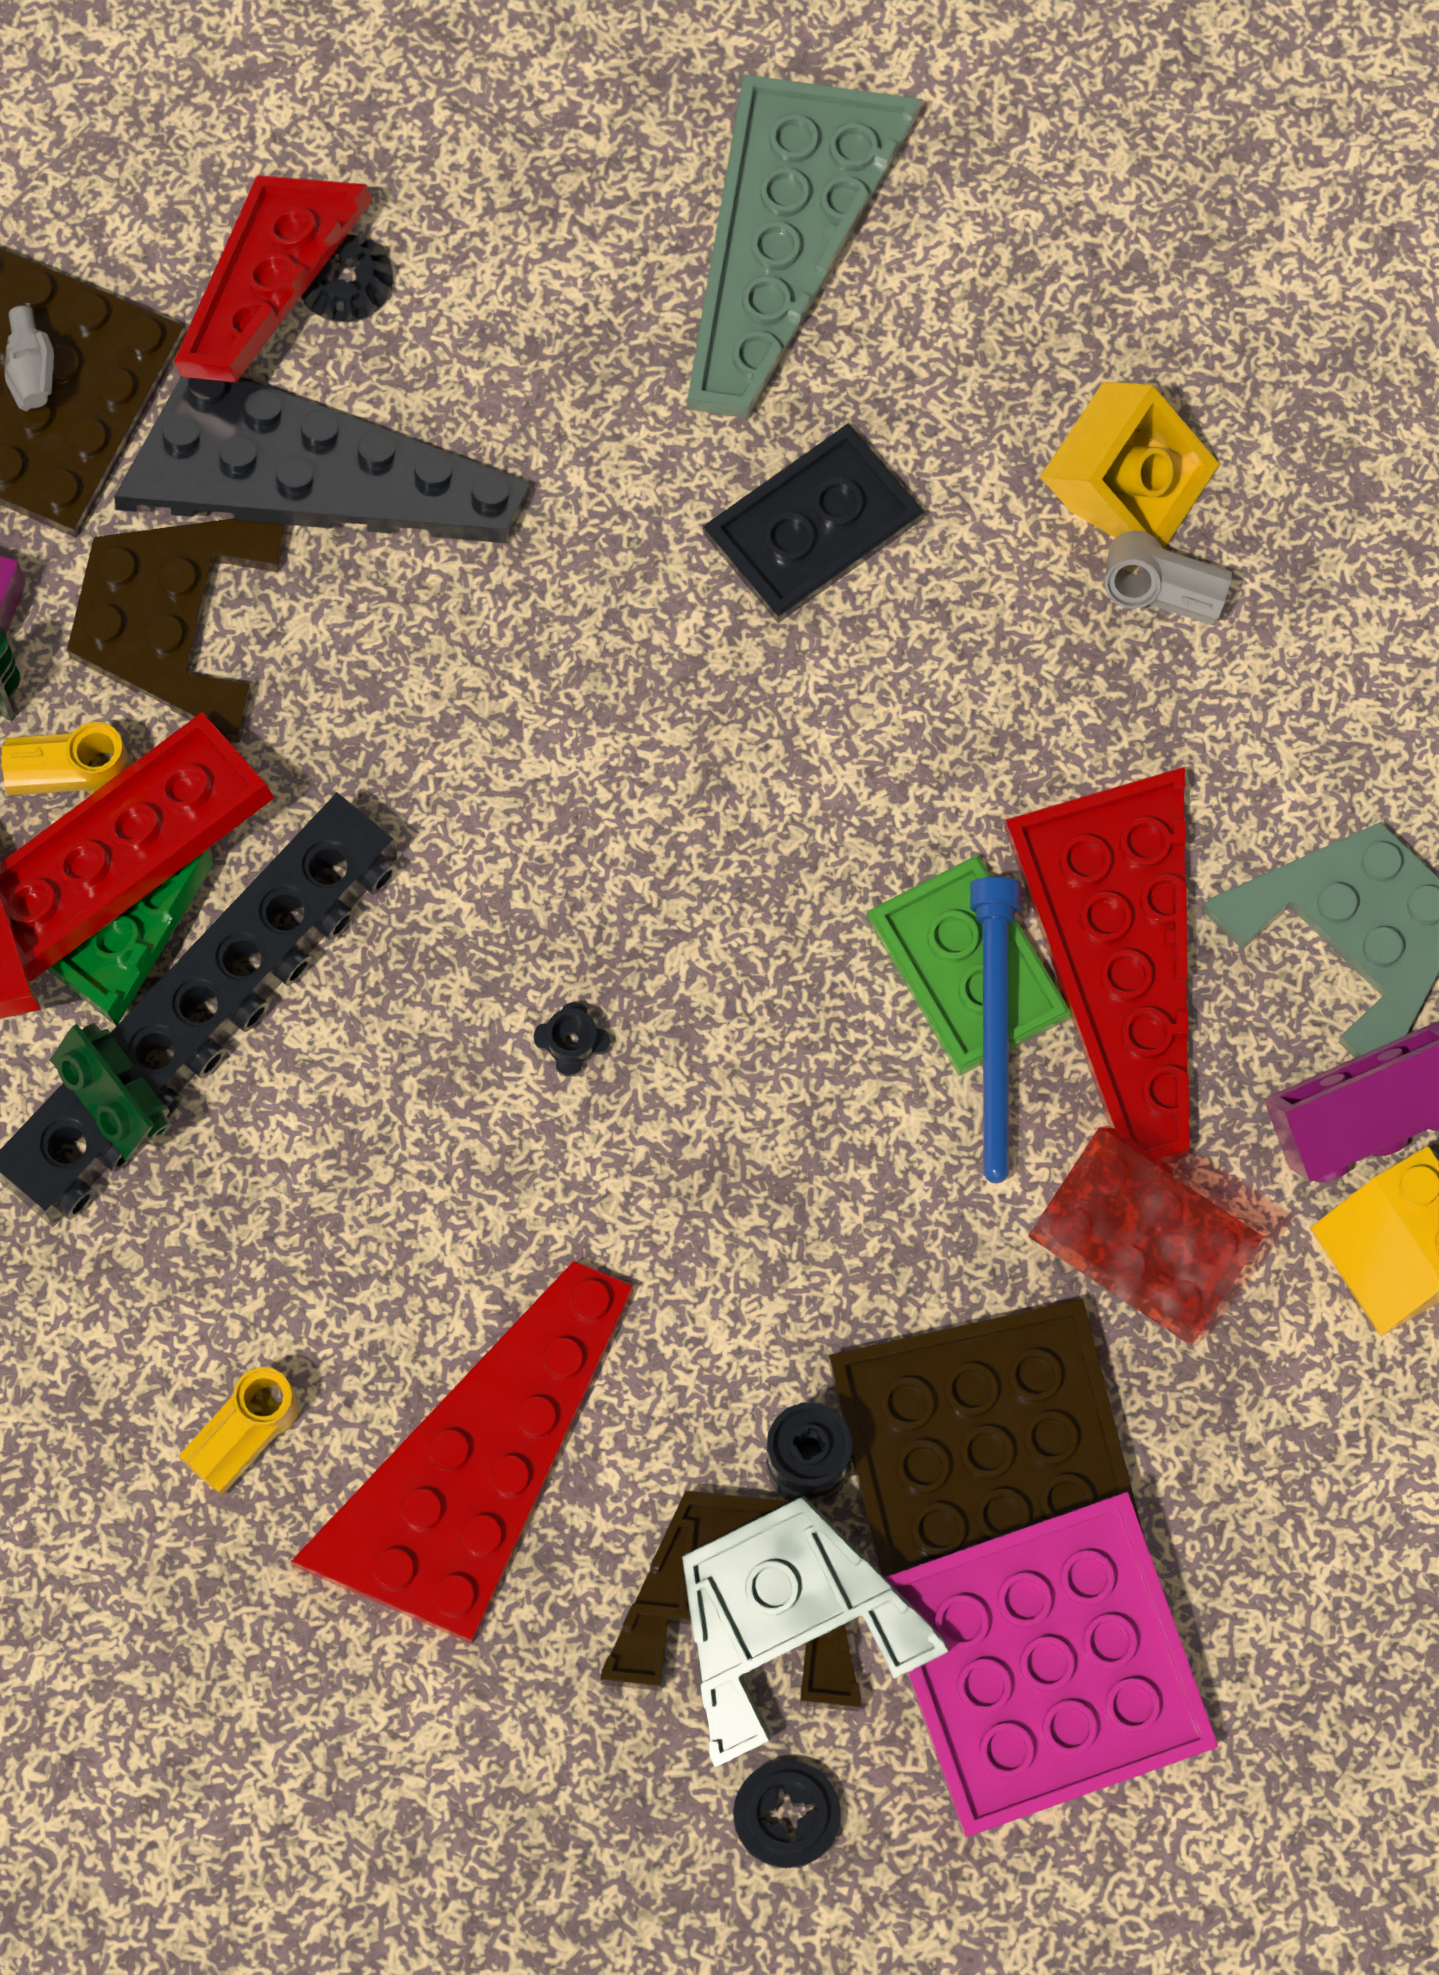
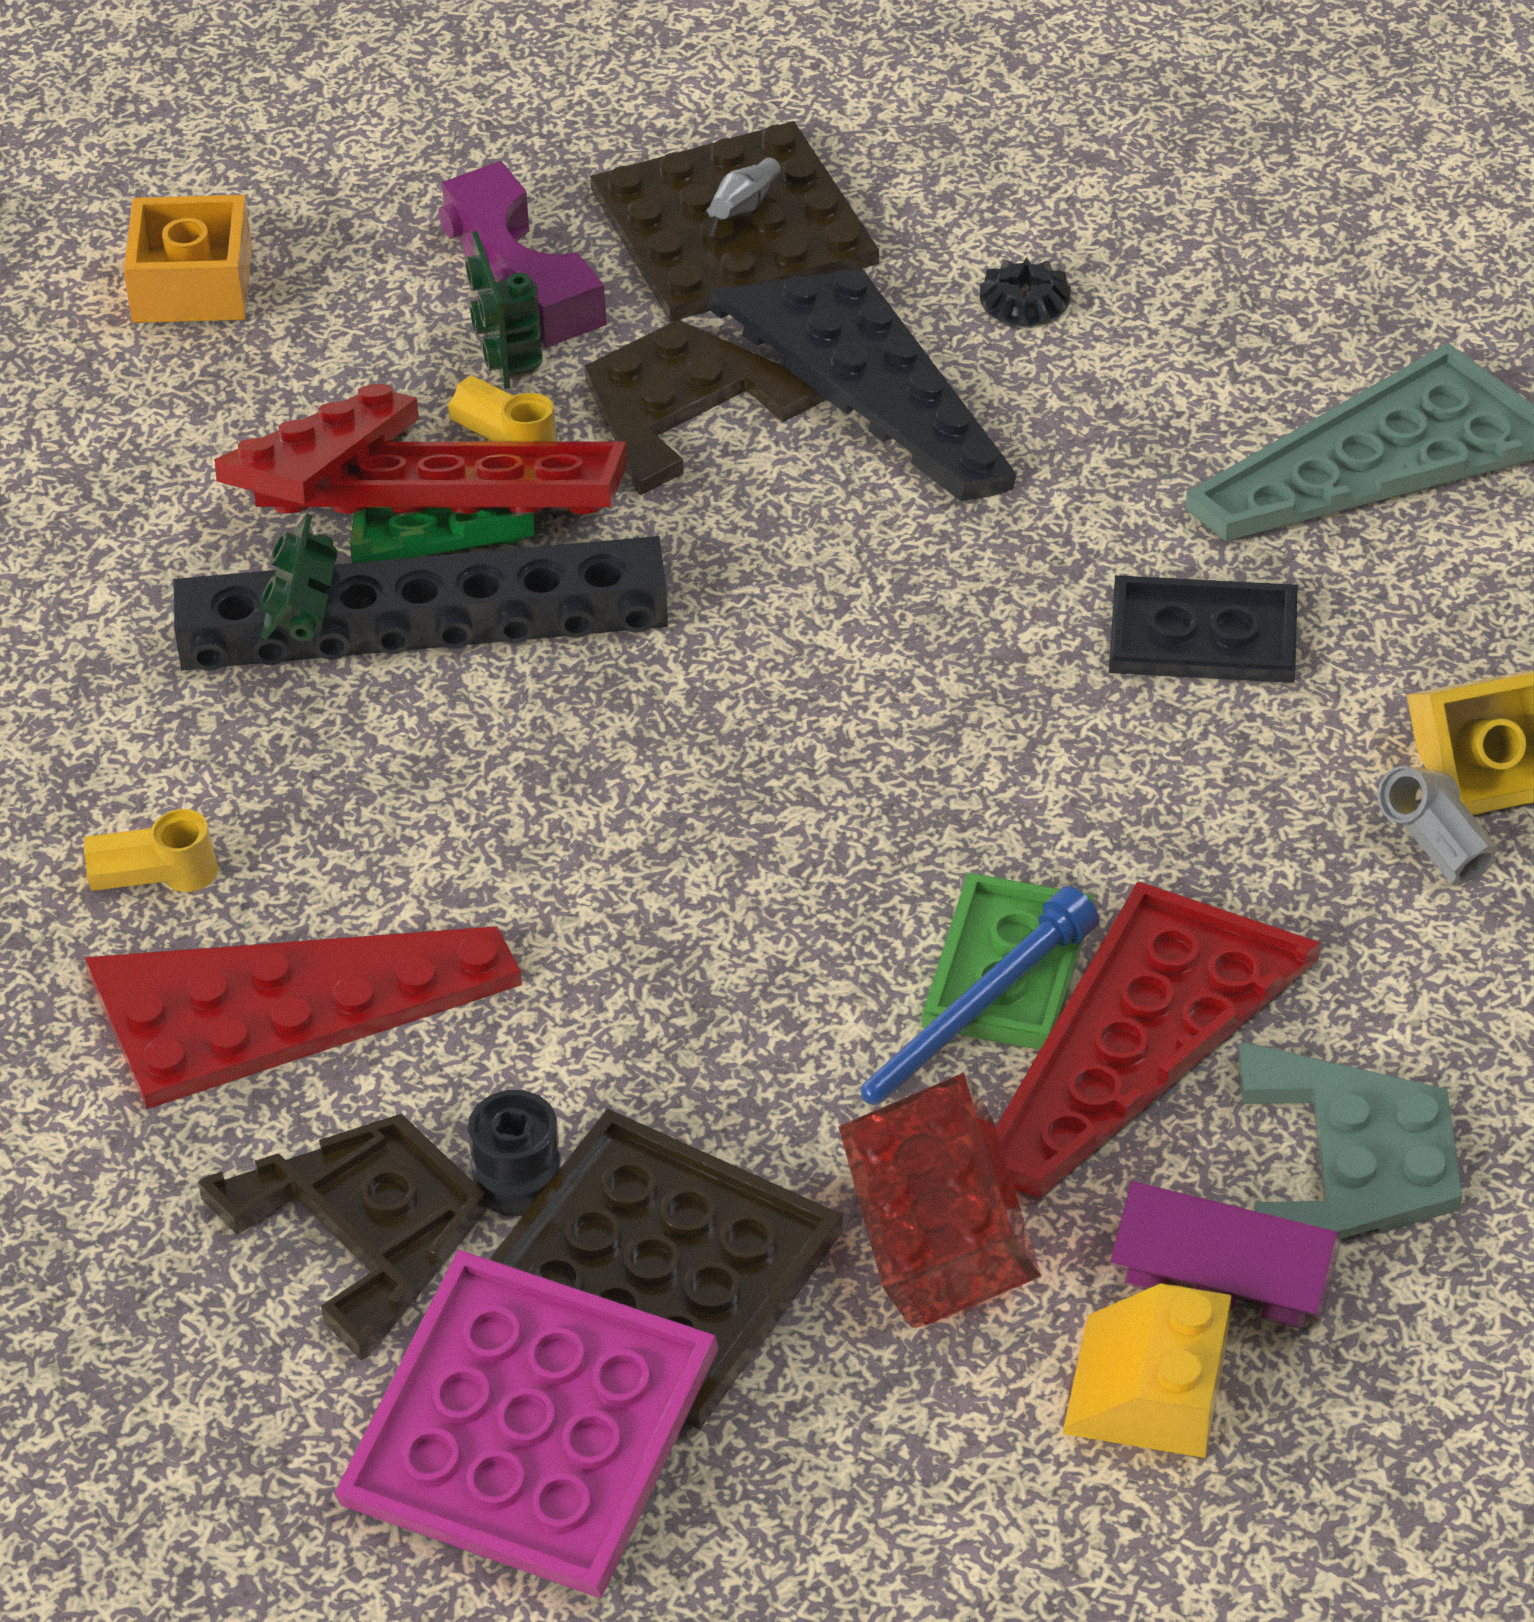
camera: 45 degrees right, 25 degrees down
red wing [174,175,373,382] -> none
black plate [533,1002,610,1077] -> none
wing [683,1497,951,1767] -> none
black gear [733,1760,841,1869] -> none

